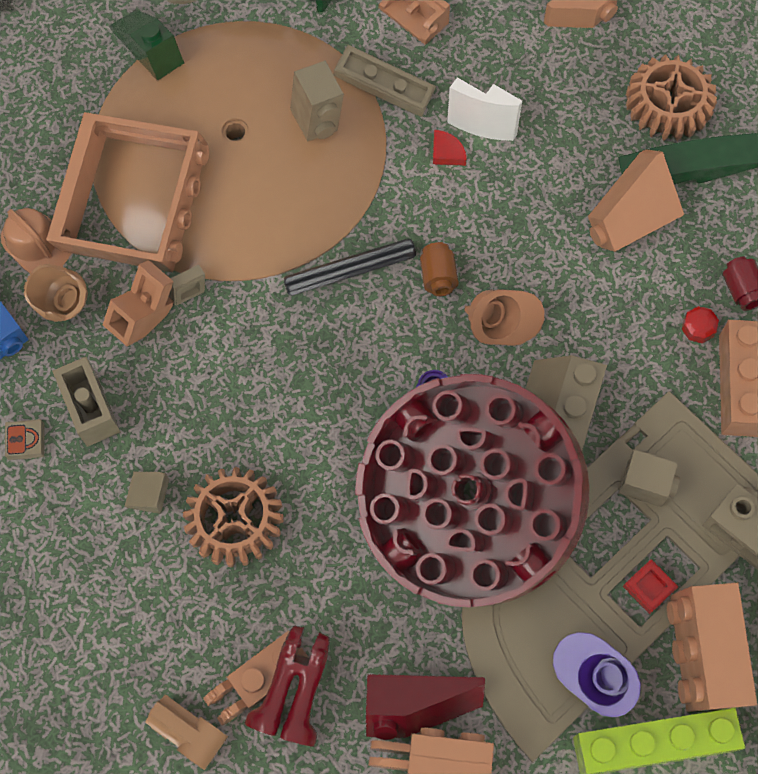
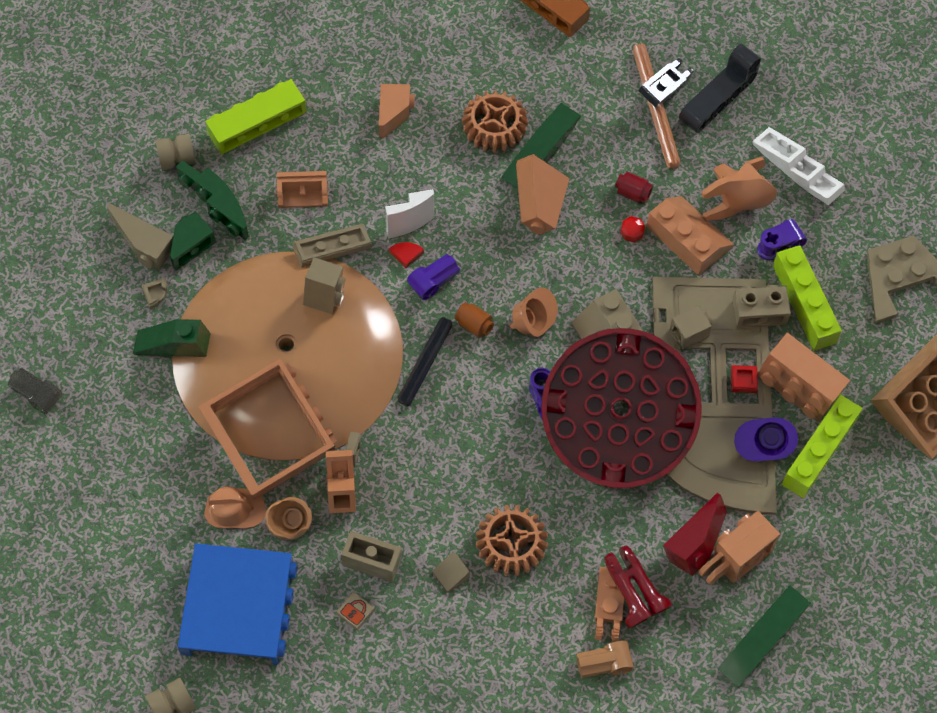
camera: 50 degrees left, 5 degrees down
none -> dark purple piece [406,254,460,300]

